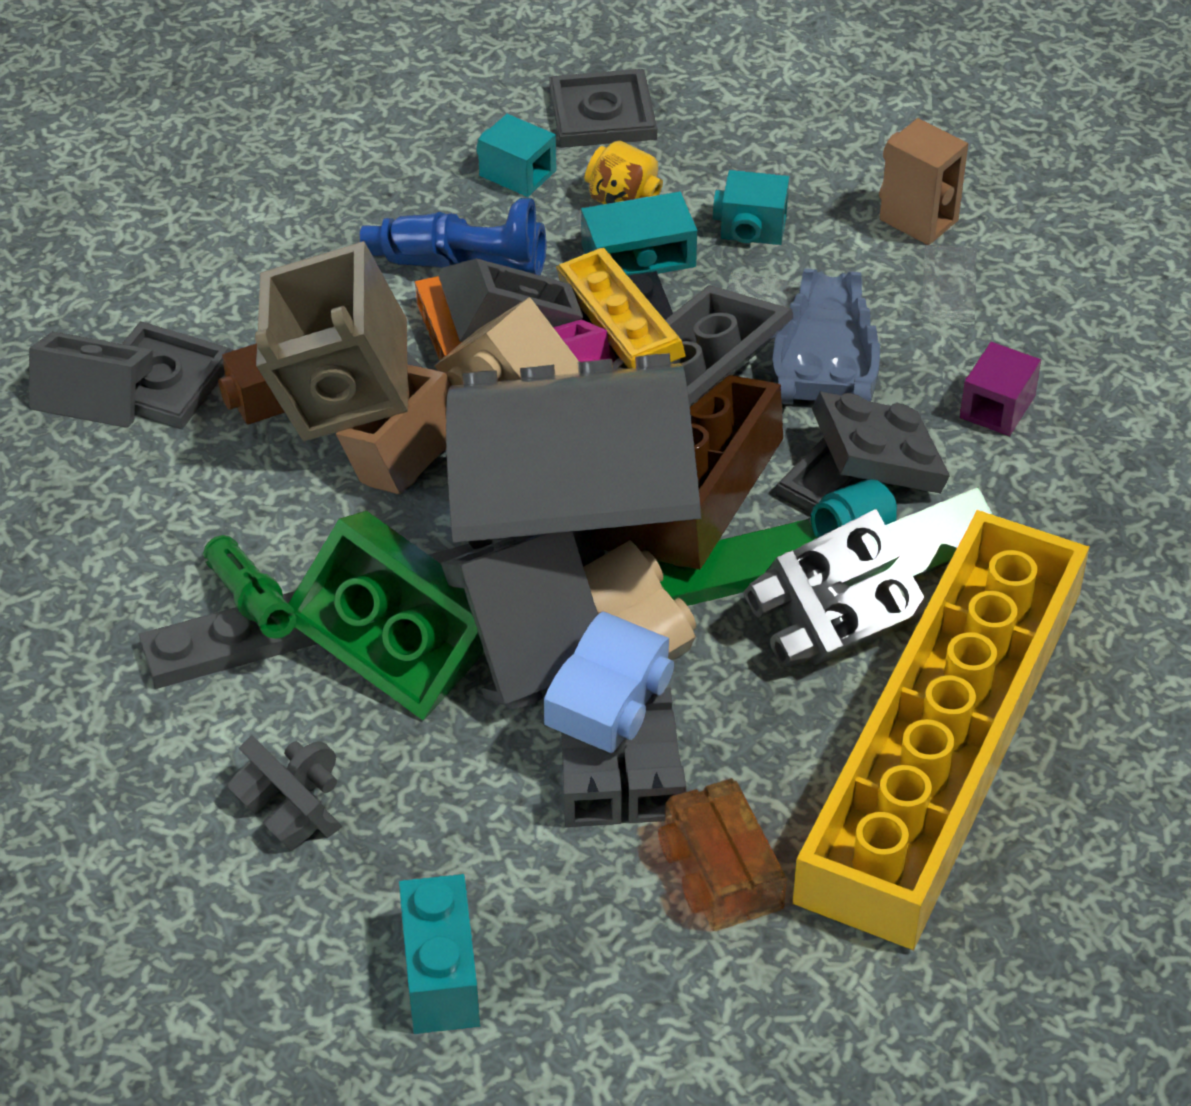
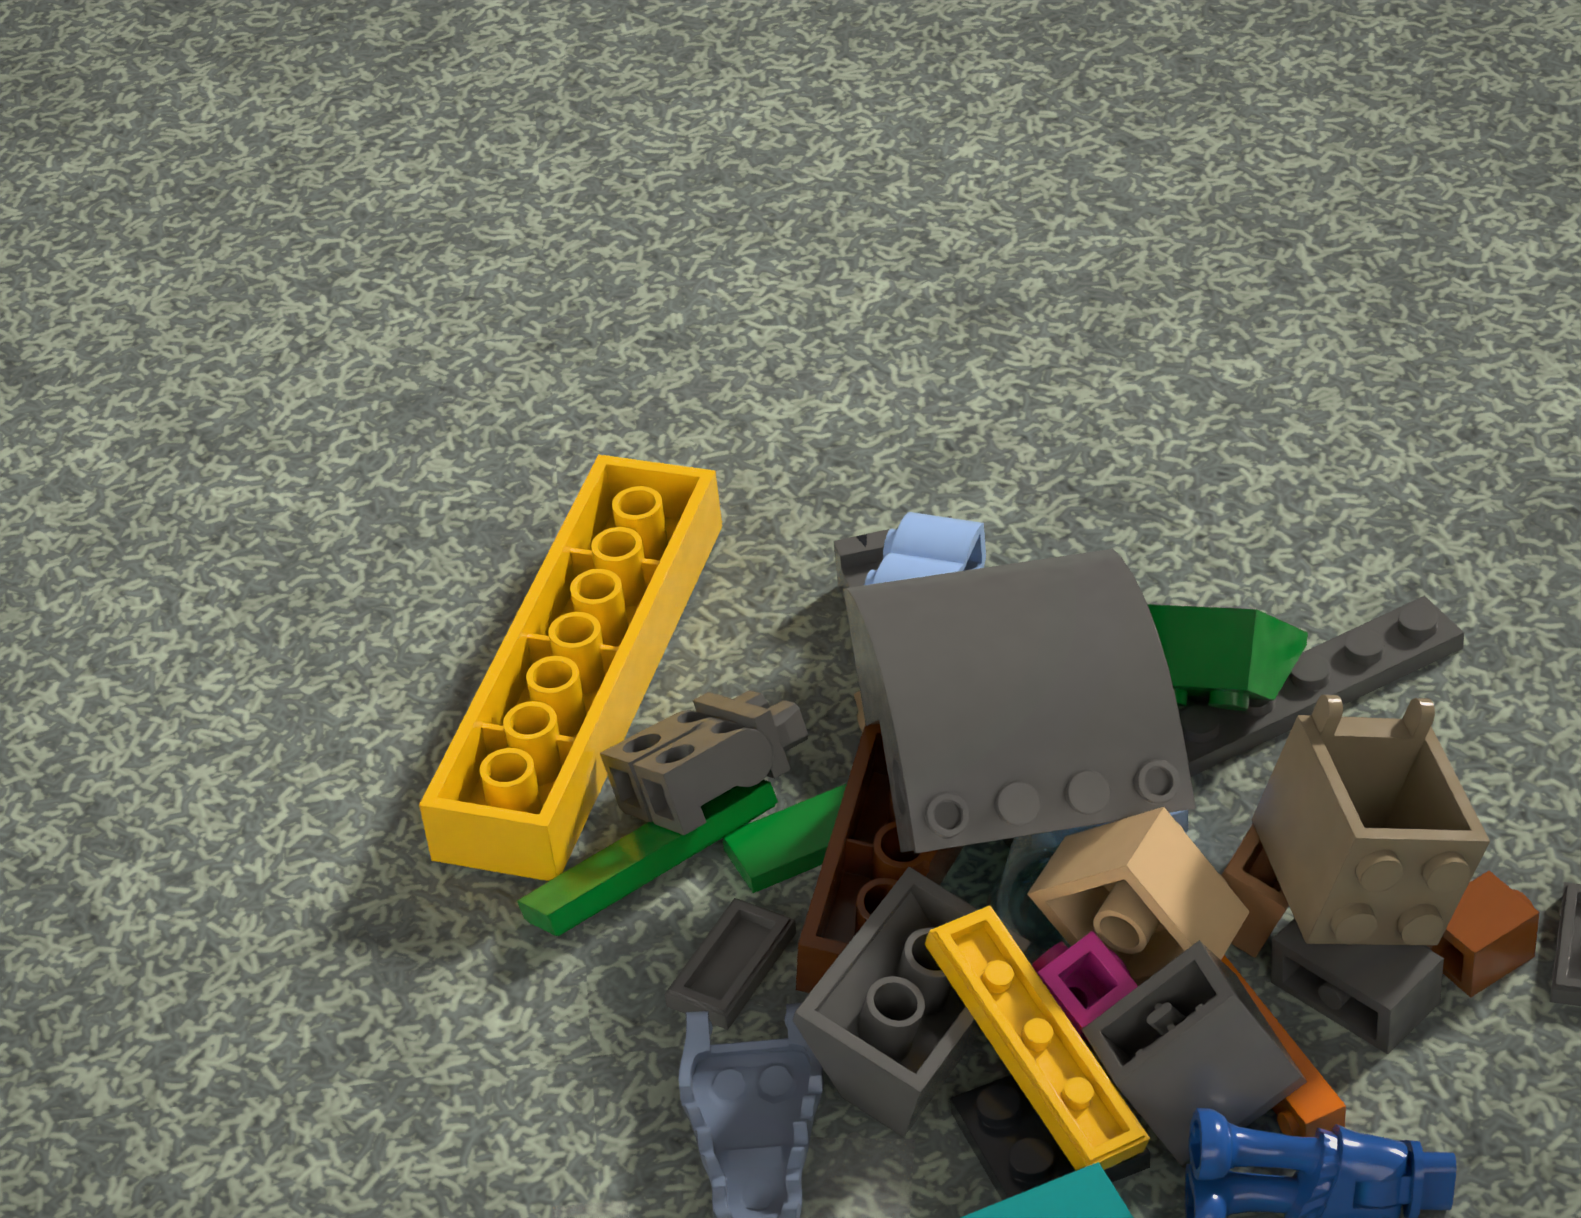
camera: 175 degrees right, 5 degrees down
green pin [203,535,297,639] -> none
dark grey hips [227,735,342,851] -> none
teal brick [399,874,480,1034] -> none
clear orange brick [658,778,787,932] -> none
teal brick [811,479,897,538] -> none
dark grey plate [812,391,950,494] -> none
magenta brick [959,342,1042,436] -> none

